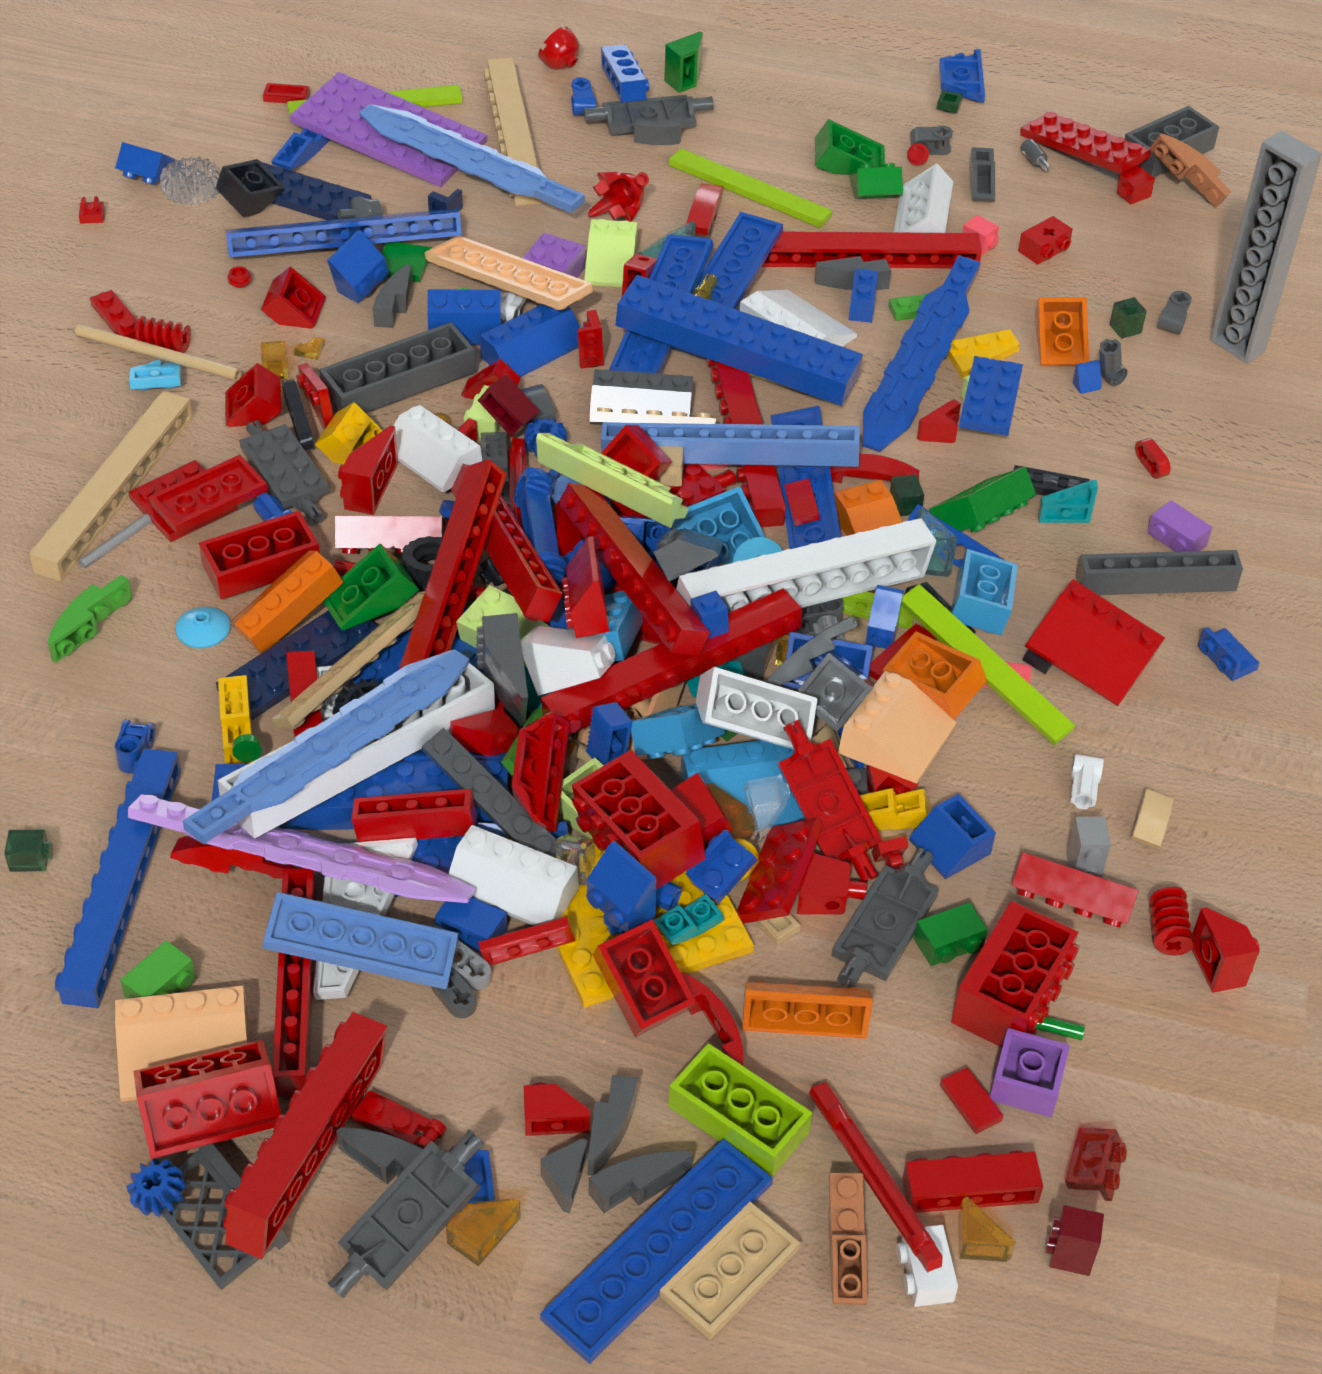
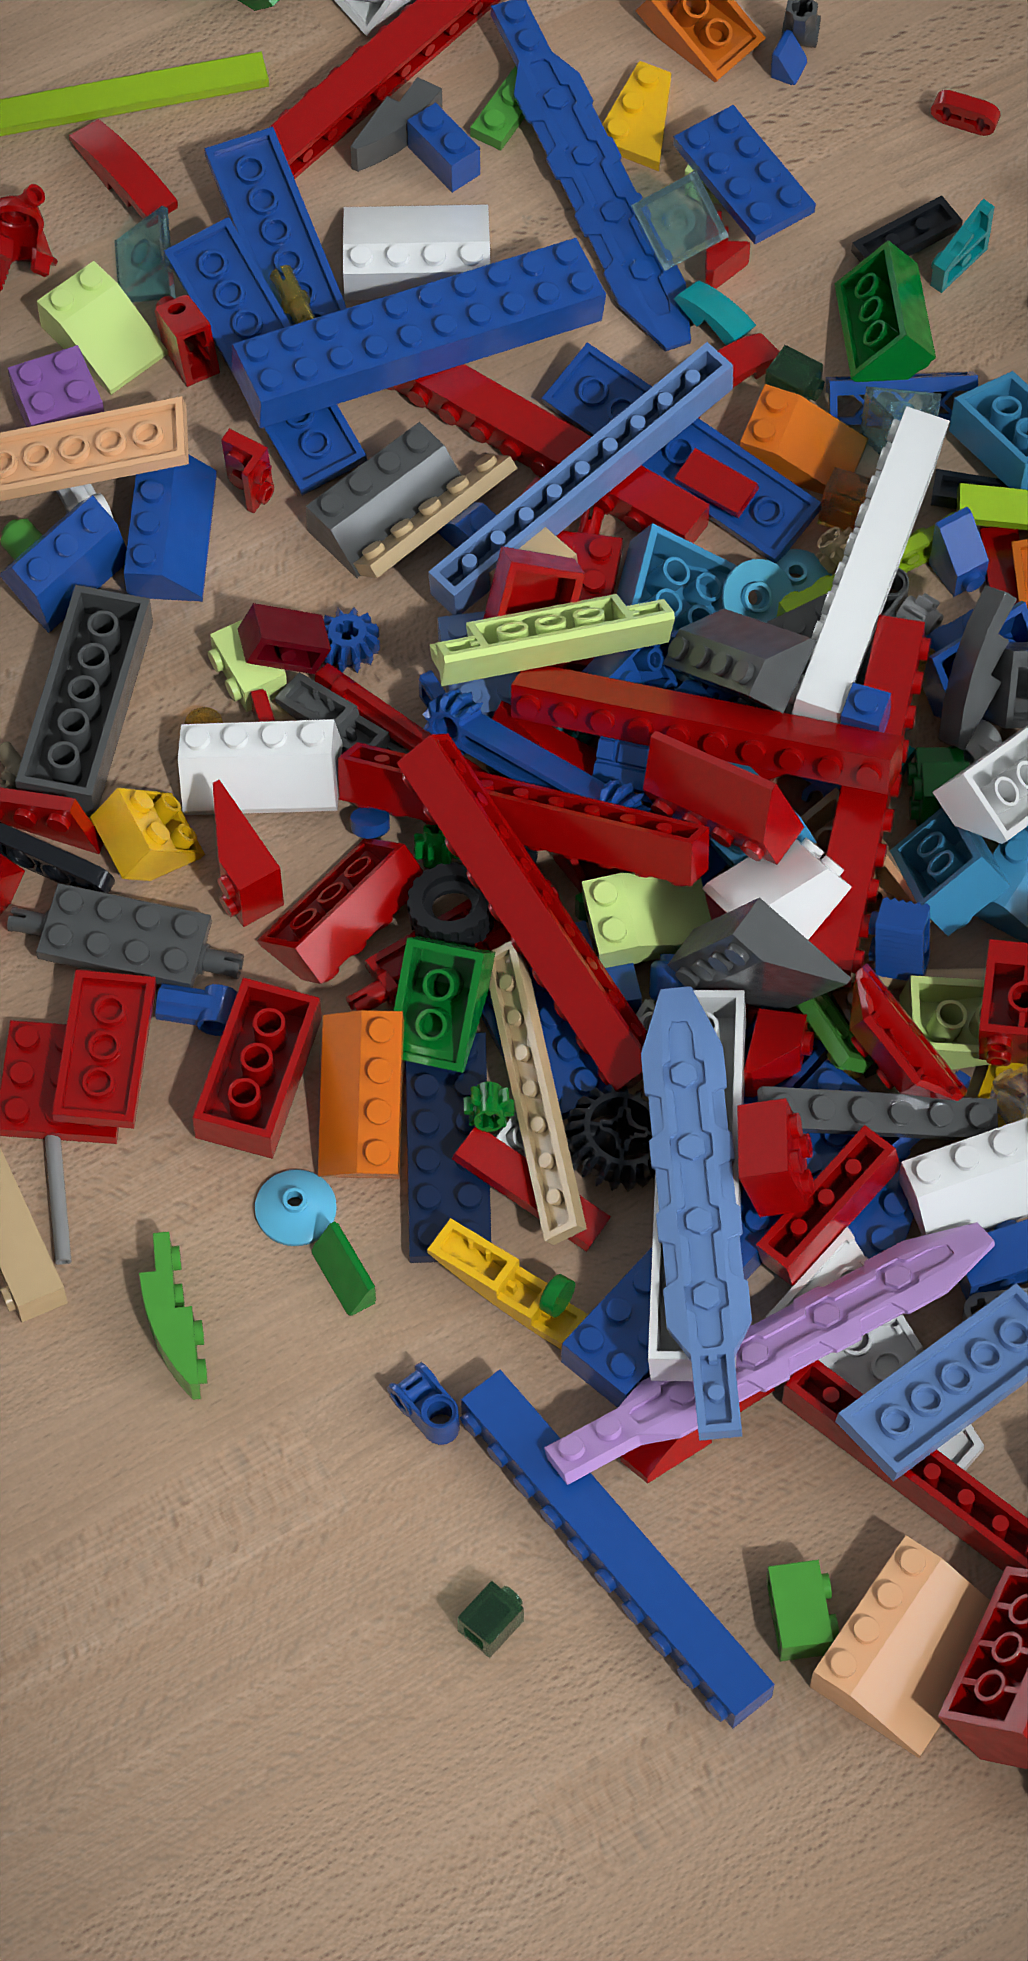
camera: 45 degrees left, 15 degrees up
red slope [461,358,521,399] -> none
dark grey slope [521,384,556,423] -> none
none -> green slope [312,1221,376,1316]
none -> green gear [463,1081,514,1132]
none -> clear light blue slope [631,170,729,271]
none -> teal slope [674,280,756,345]
none -> red piece [737,1098,814,1217]

